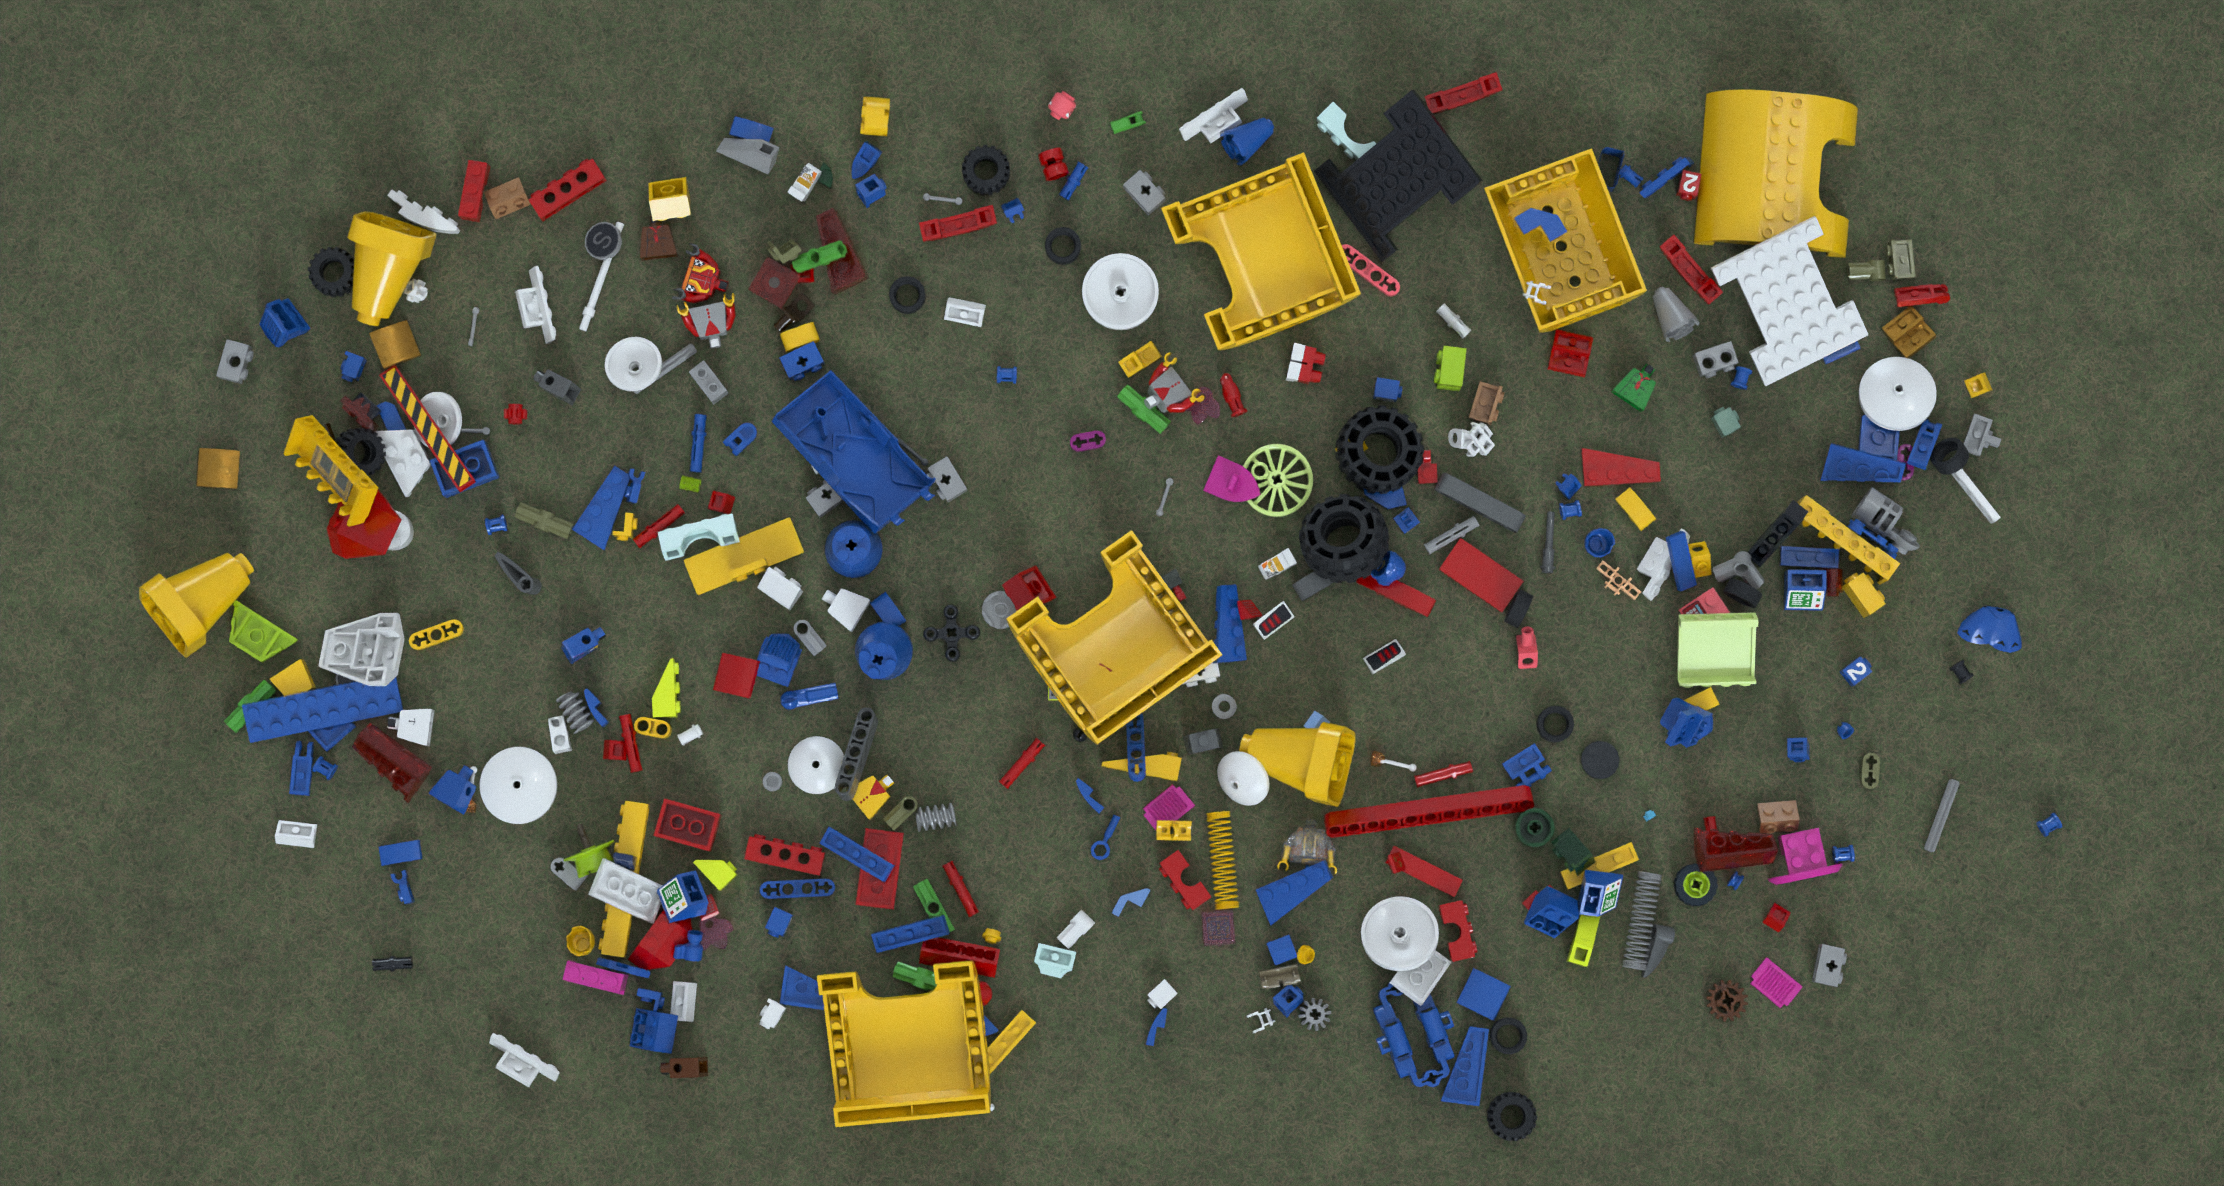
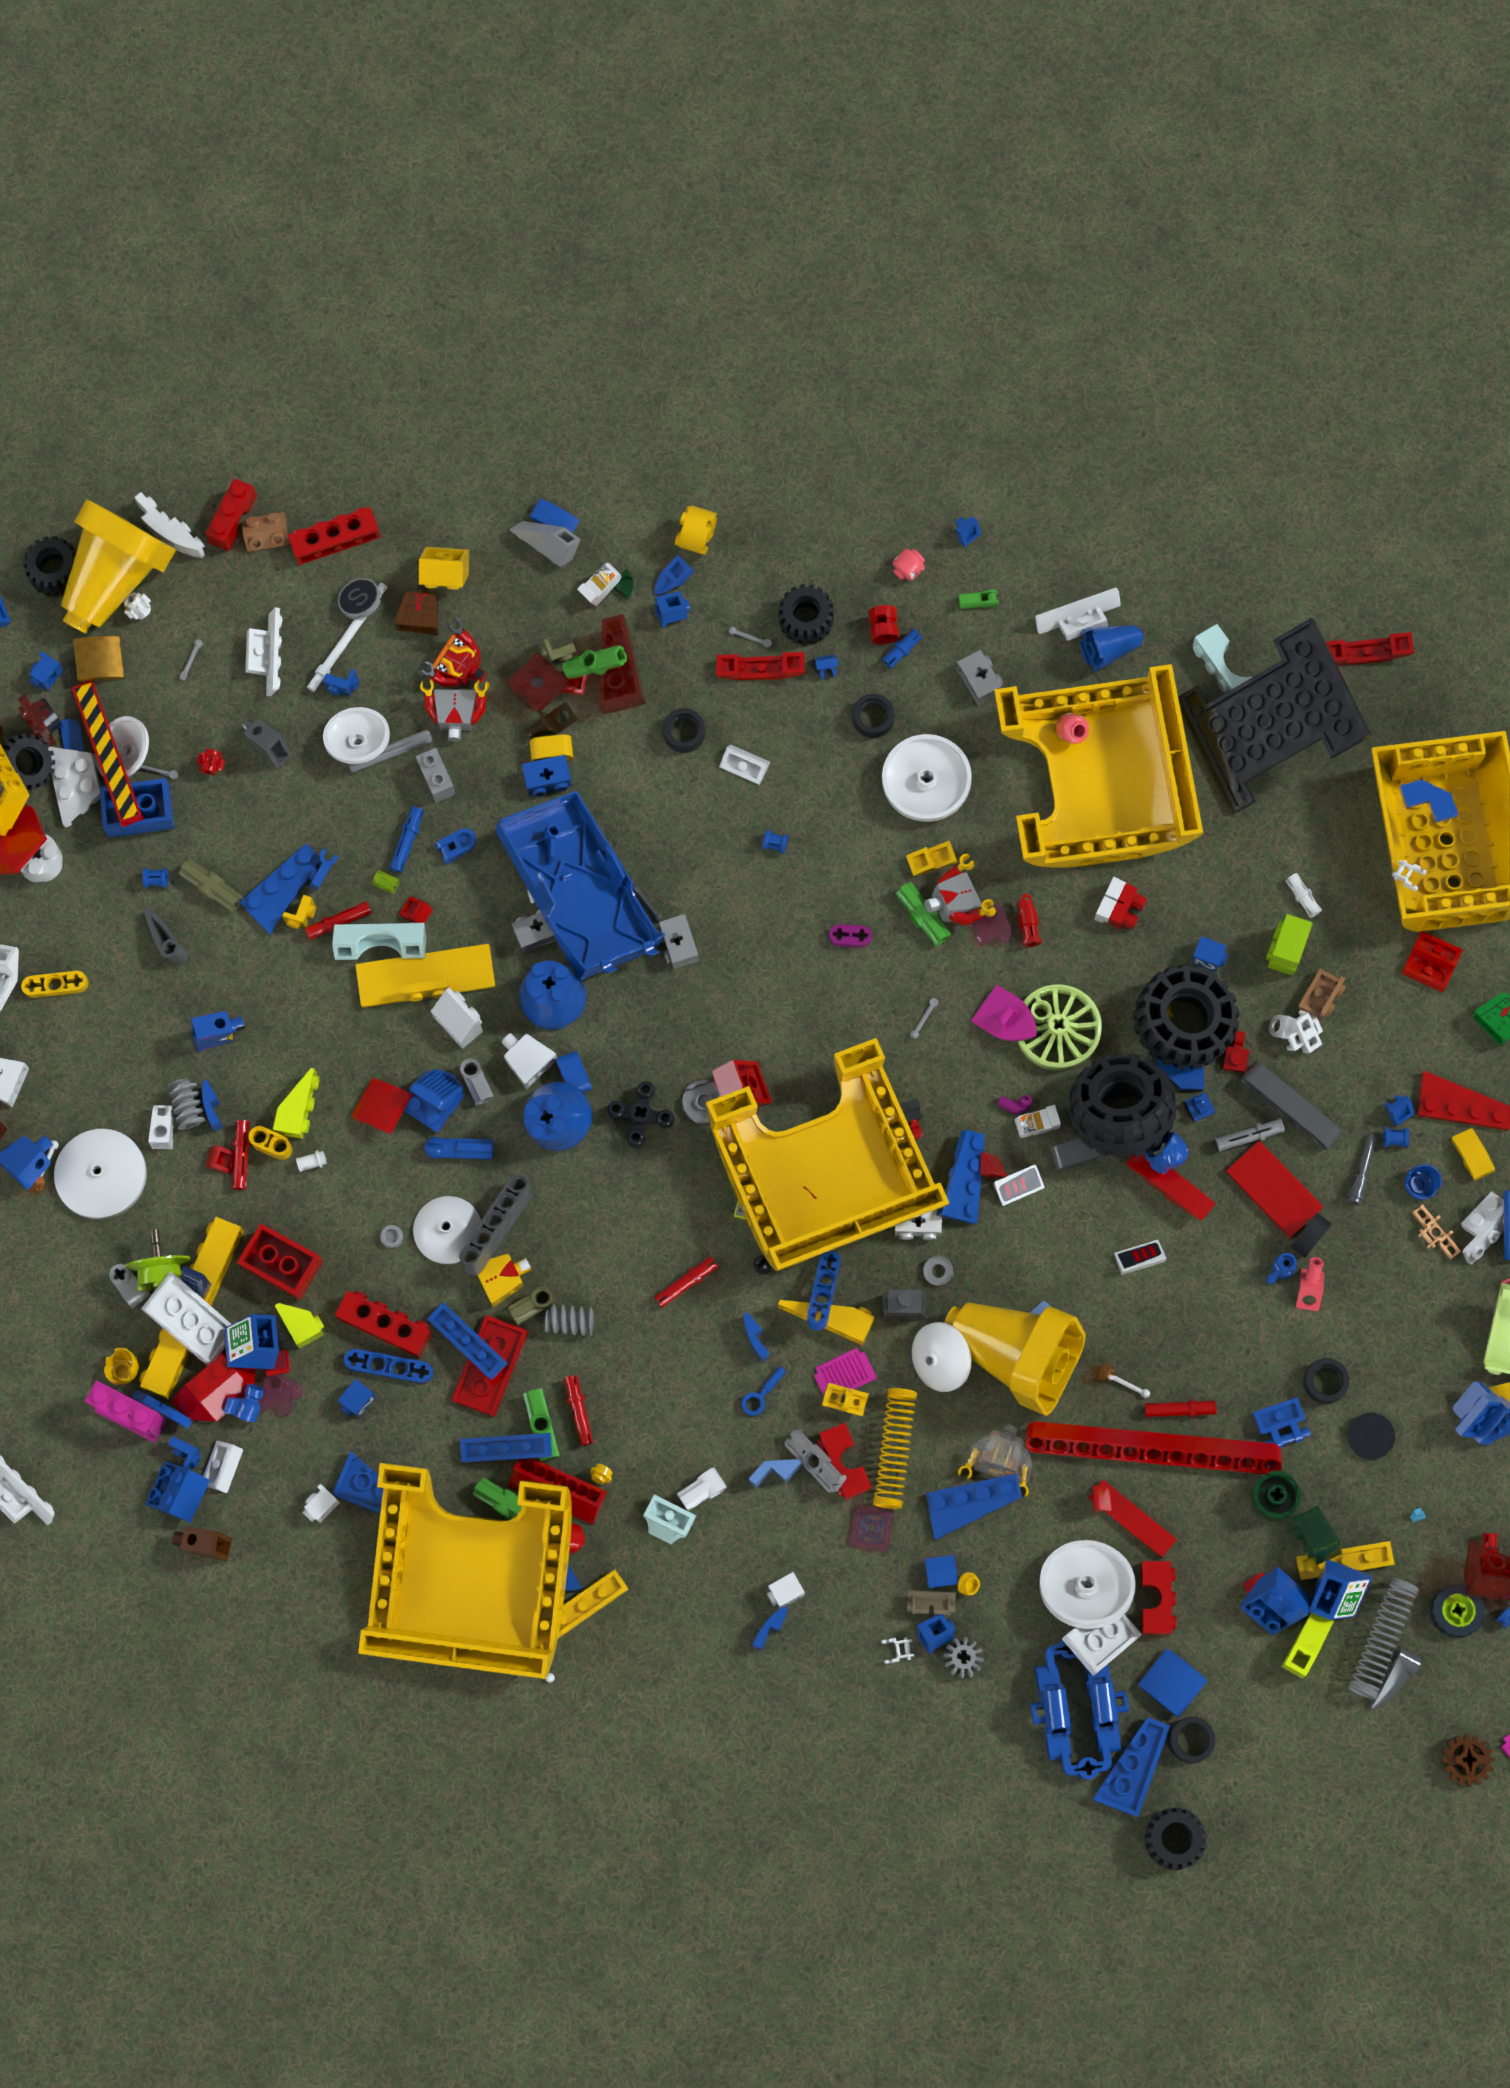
camera: 20 degrees right, 10 degrees down
coral beam [1342,244,1400,297] -> none
none -> blue bracket [323,669,360,696]
none -> light grey piece [785,1429,846,1493]
none -> blue tile [955,516,981,547]
none -> magenta arm [997,1095,1032,1114]
none -> coral head [1056,713,1089,744]
none -> blue piece [1266,1253,1297,1285]

